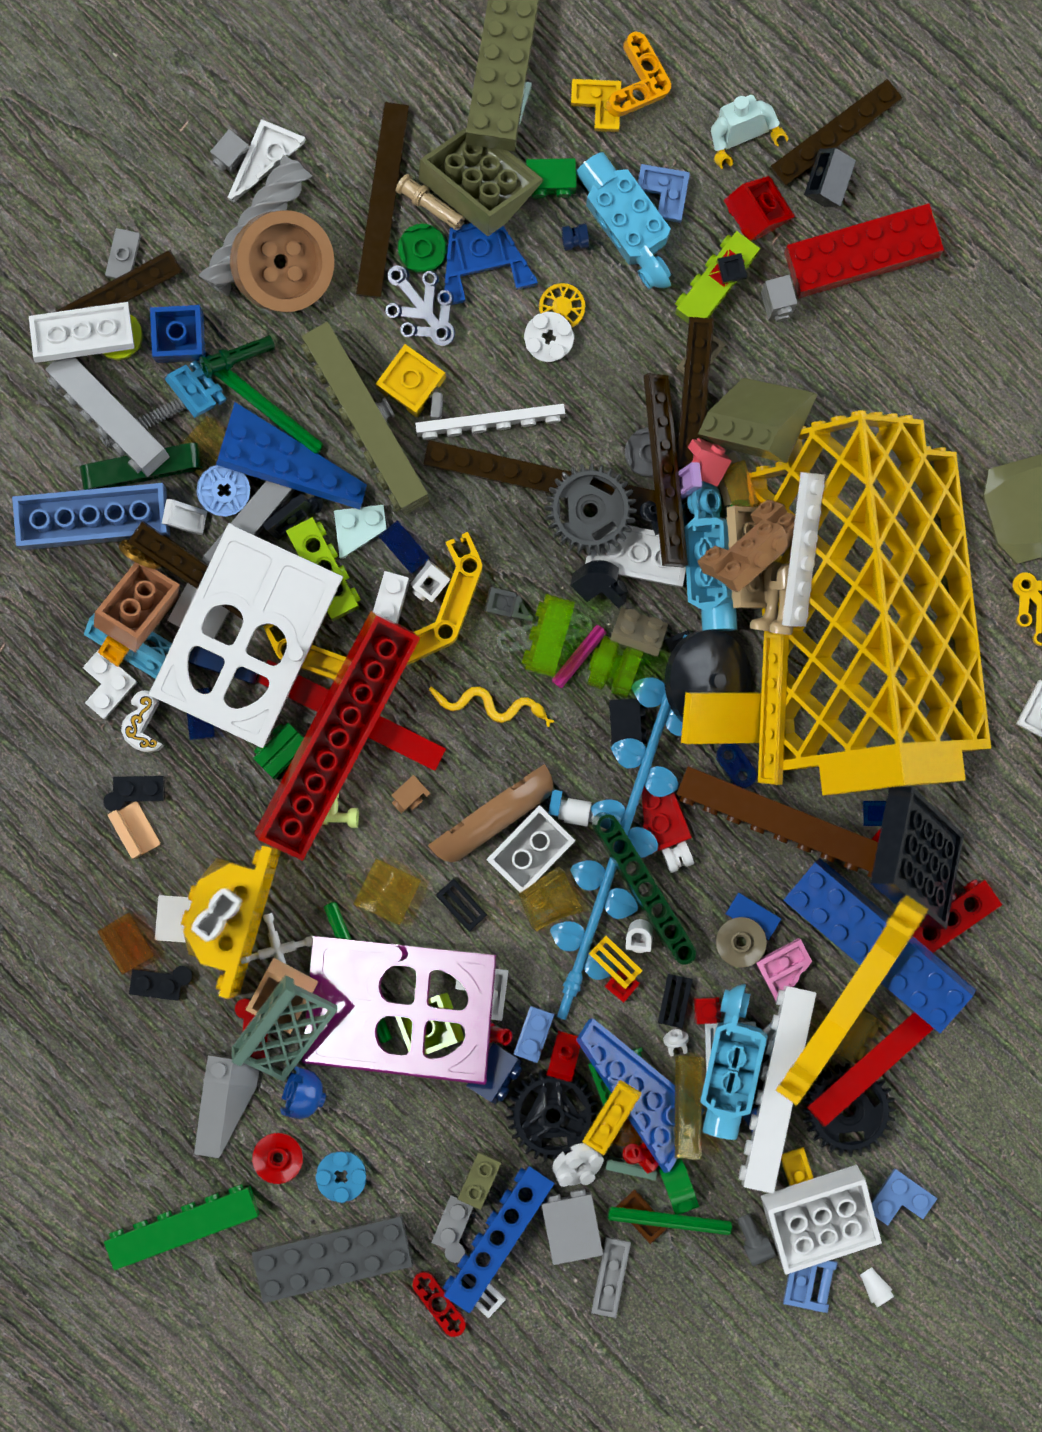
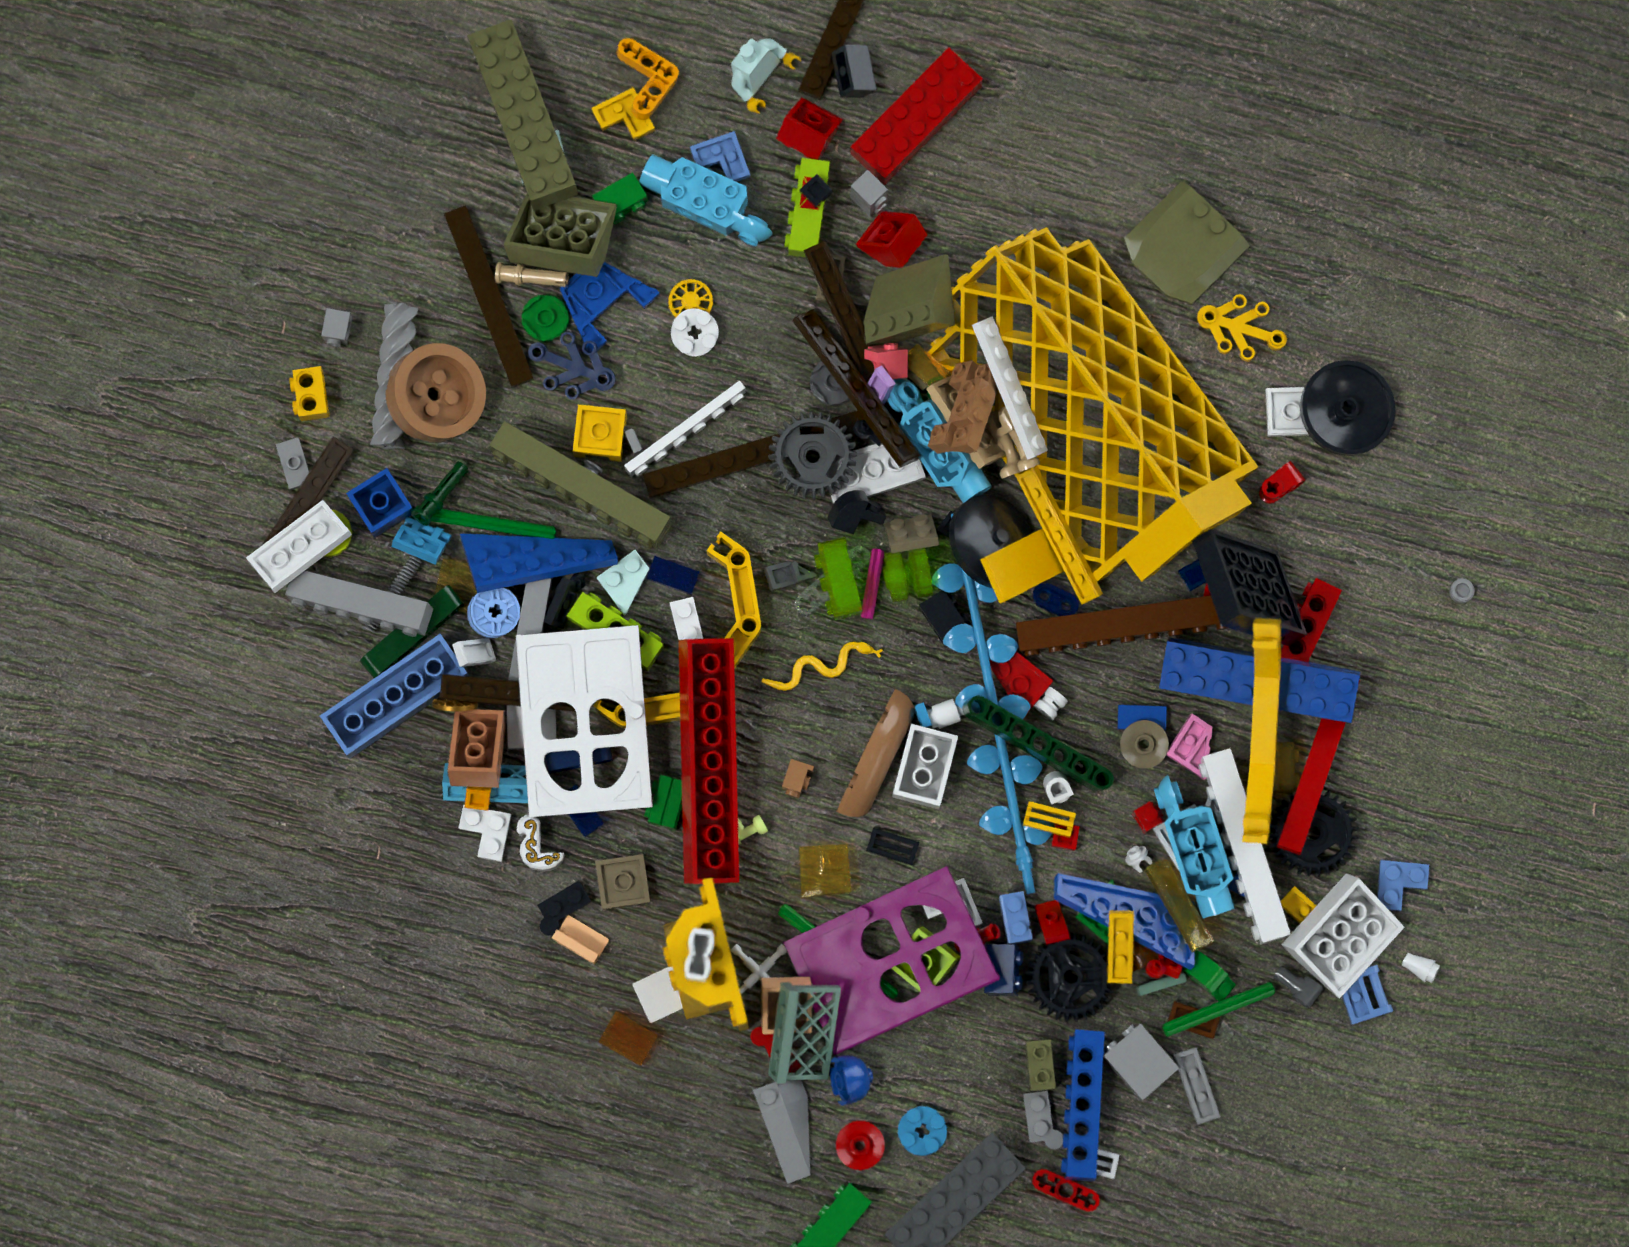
camera: 30 degrees left, 5 degrees down
black hinge [129,966,193,1001] -> none
white wing [228,119,306,202] -> none
red tile [257,660,446,771] -> none
white brick [410,560,451,602] -> none
clear yellow plate [518,866,583,932] -> none
white plate [552,1143,604,1187] -> none
dark blue wheel [561,223,589,251] -> none
black tile [657,974,693,1028] -> none
none -> yellow brick [289,366,330,421]
none -> dark tan plate [595,854,650,910]
none -> red slope [856,211,928,268]
none -> red piece [1259,461,1306,504]

